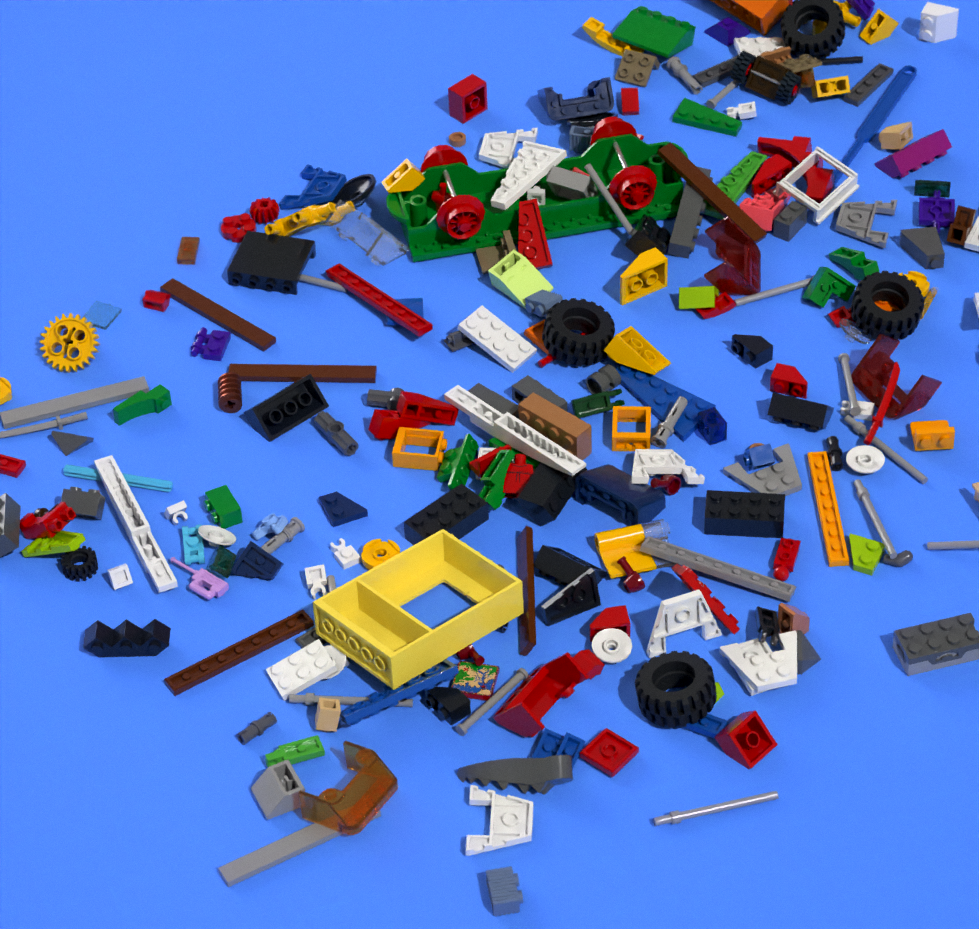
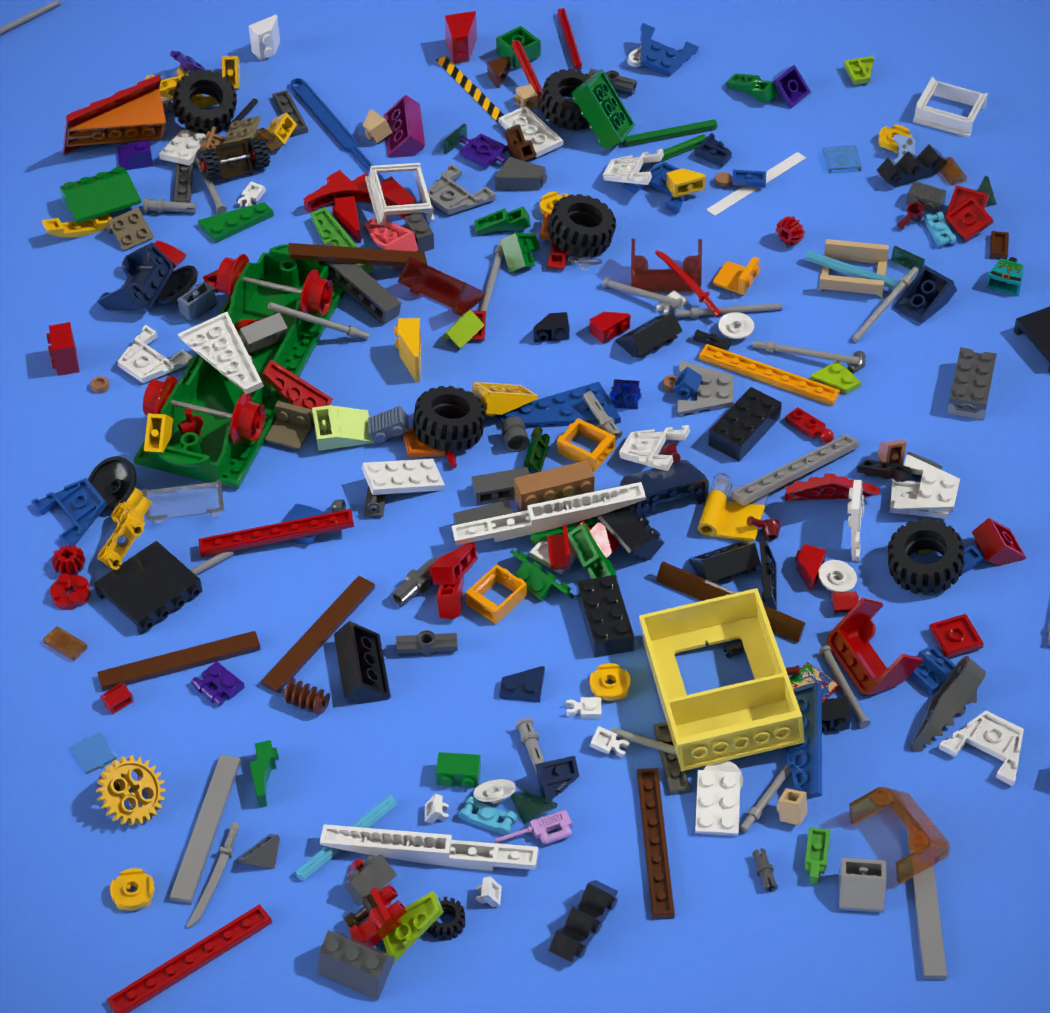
camera: 60 degrees left, 5 degrees up
light blue piece [252,513,288,540] -> none
black slope [625,214,671,256] -> none
none -> dark grey hinge [331,499,346,512]

